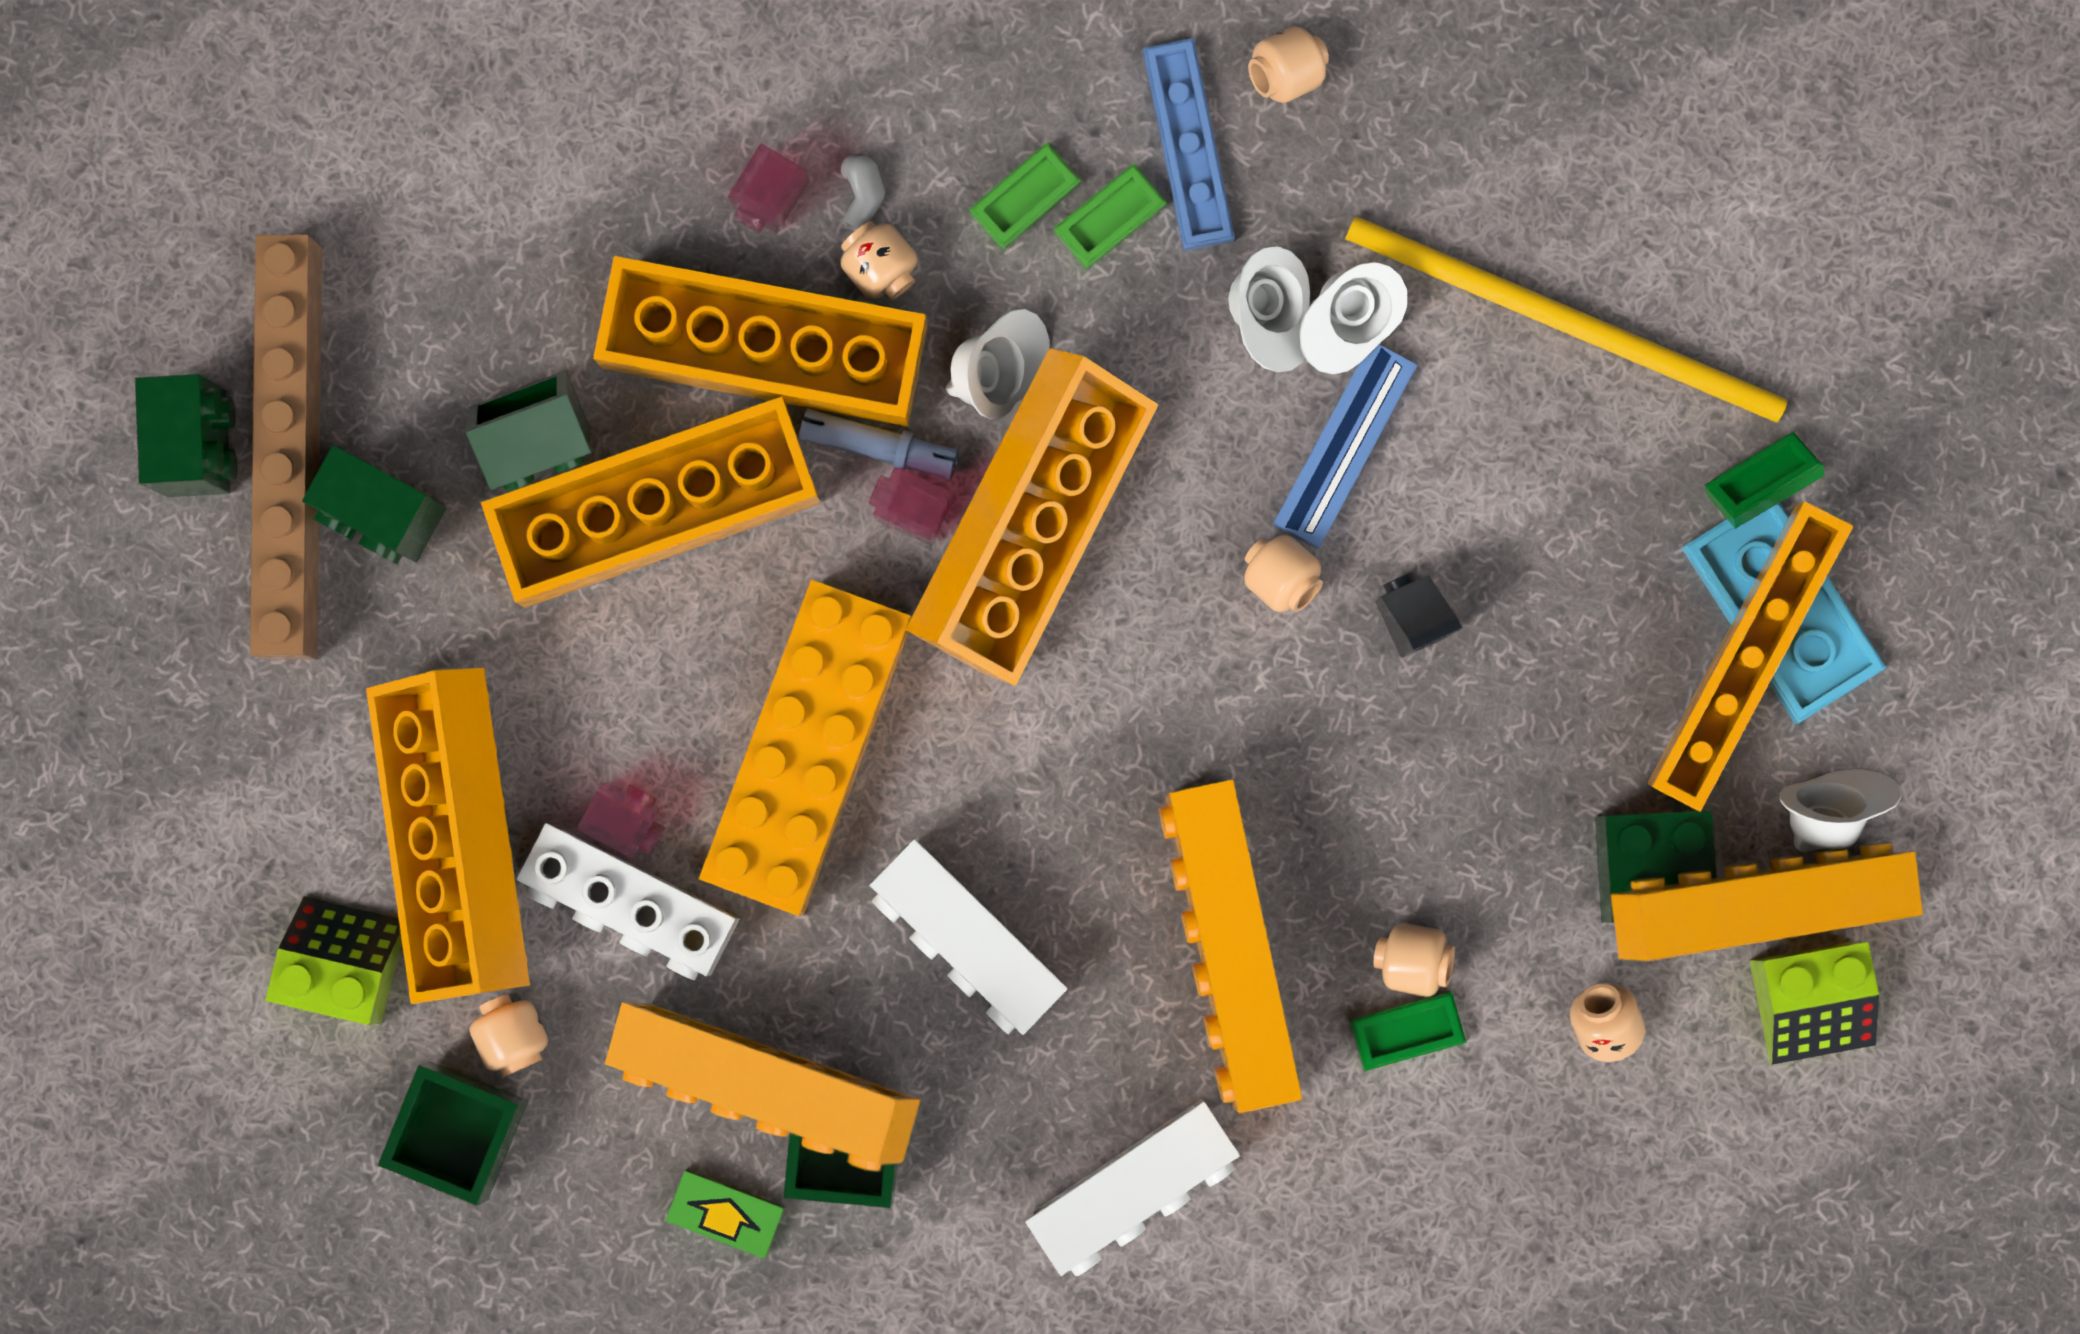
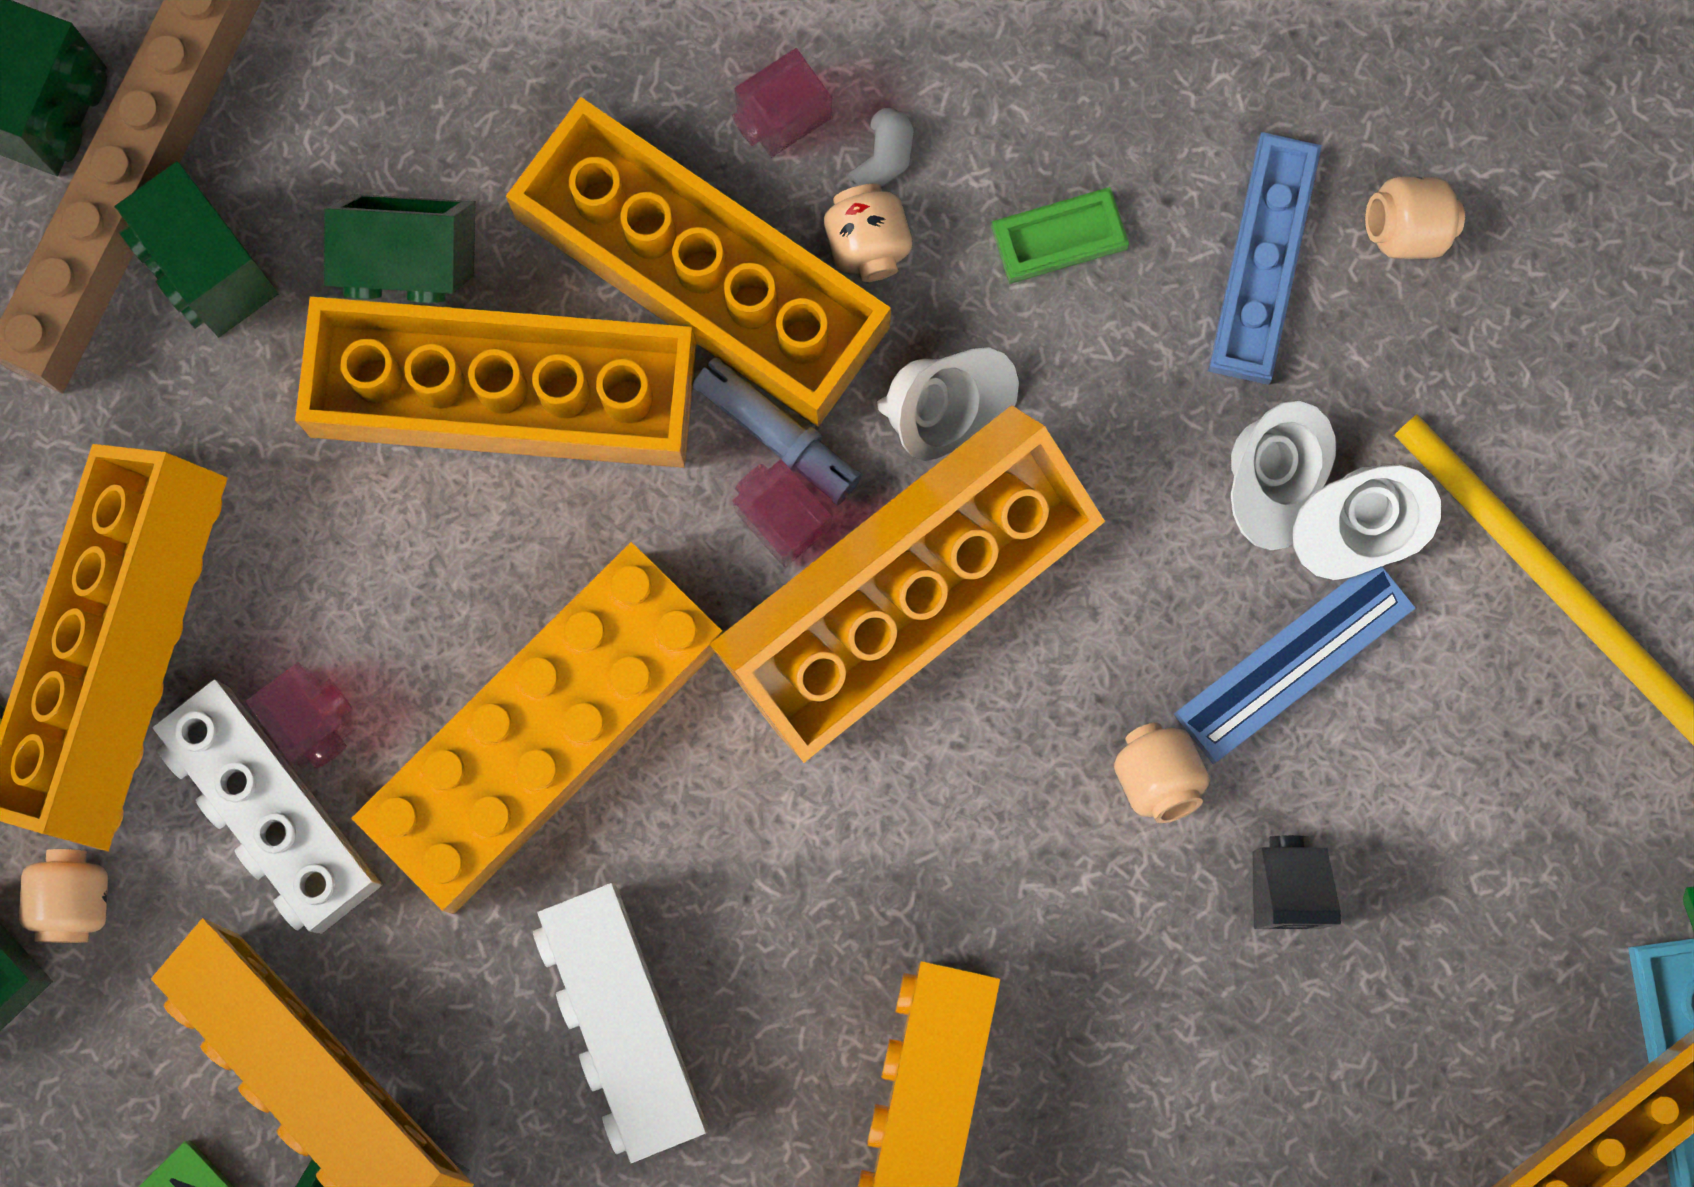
camera: 25 degrees right, 5 degrees down
bright green tile [1054,163,1167,271] -> none

